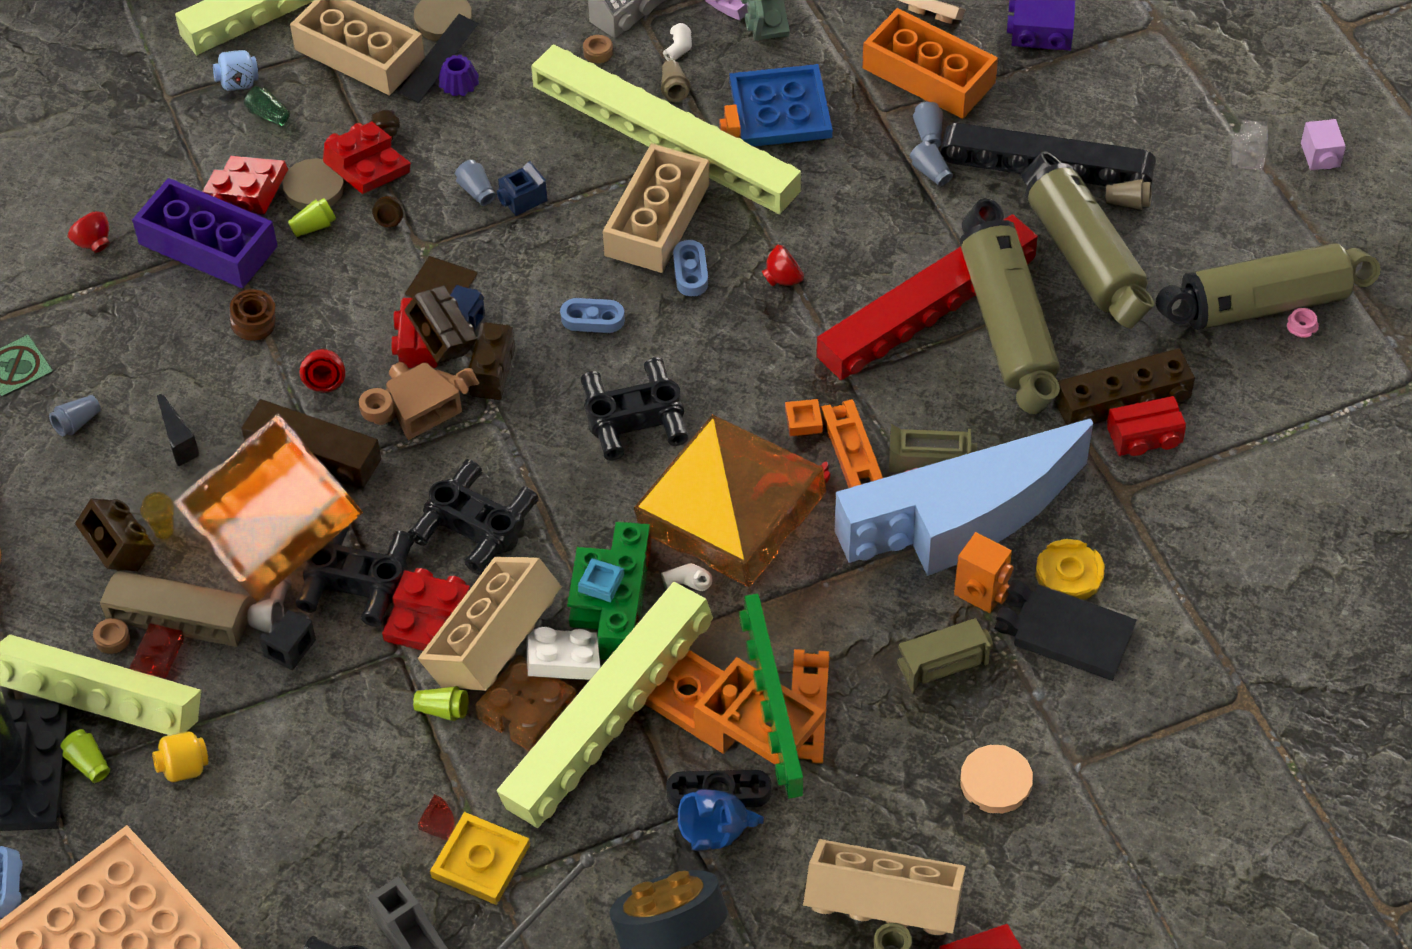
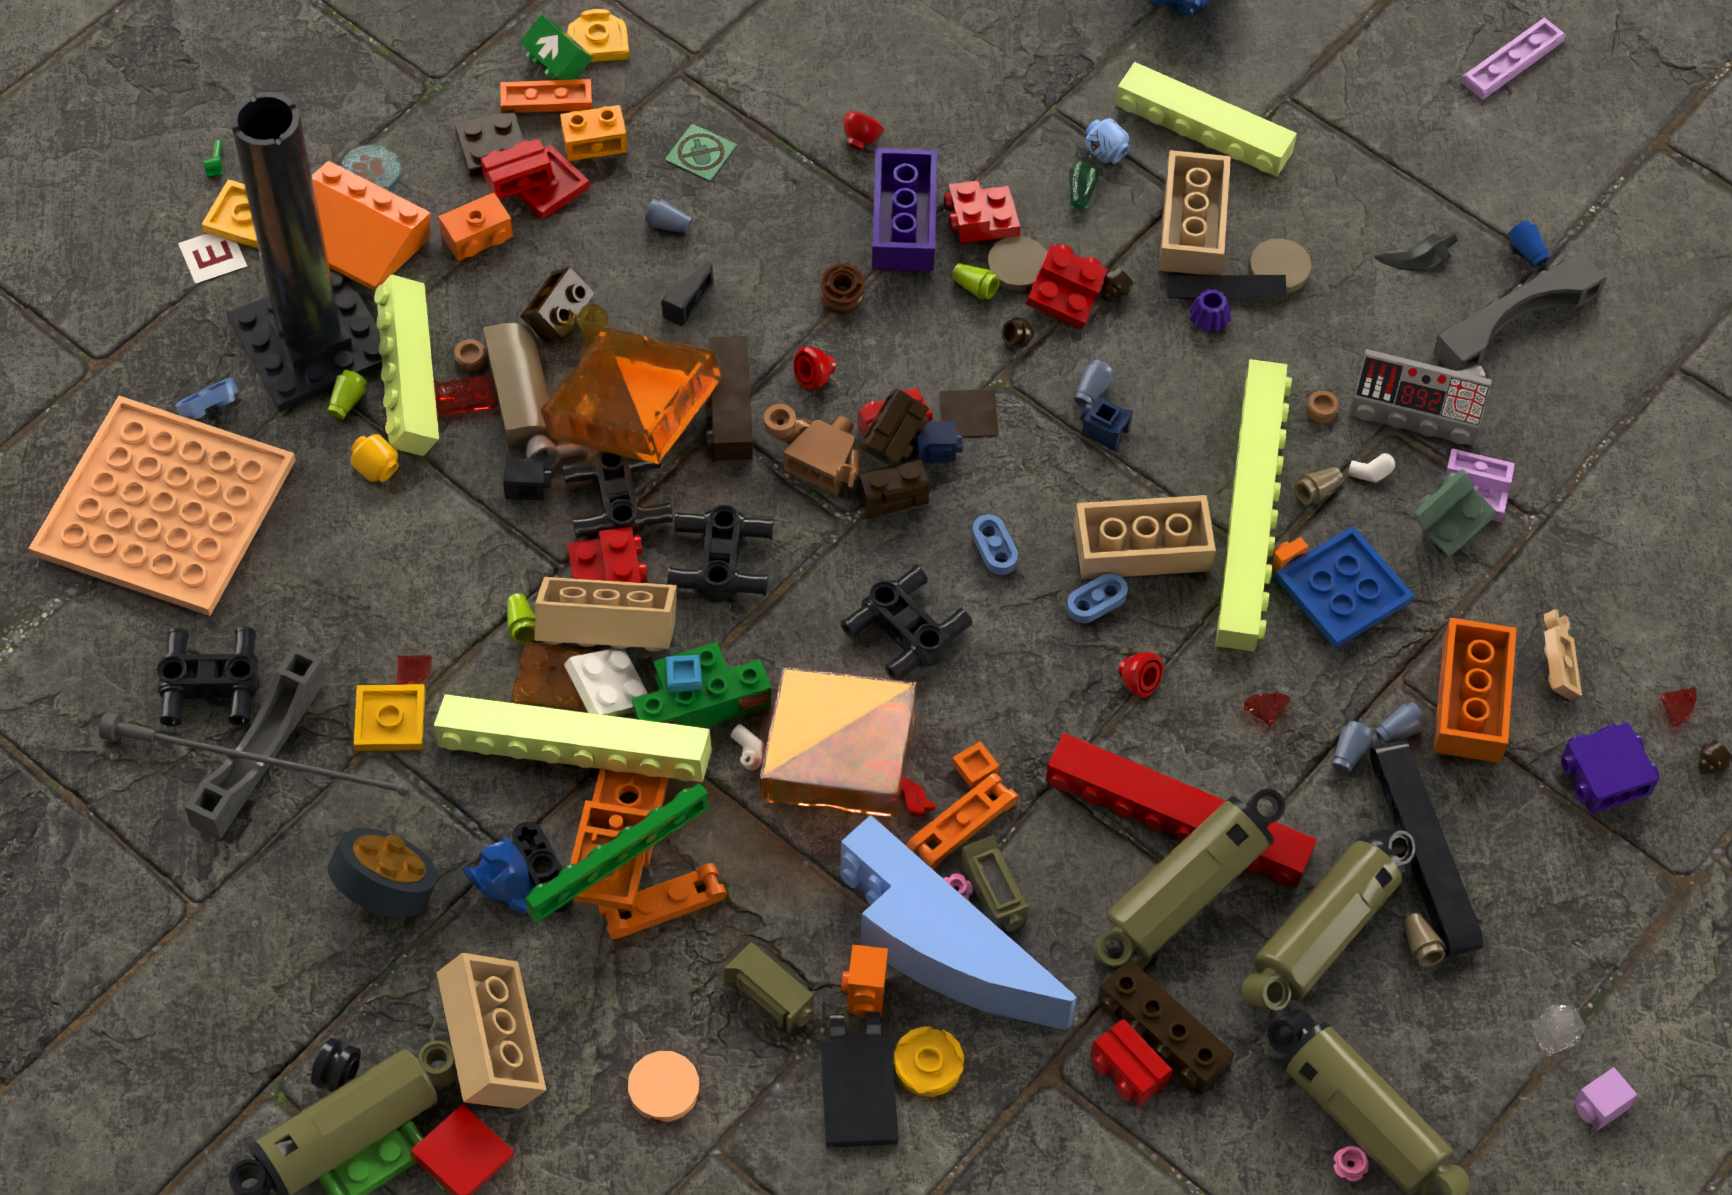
camera: 60 degrees right, 5 degrees up
none -> clear red tile [1243,692,1291,726]

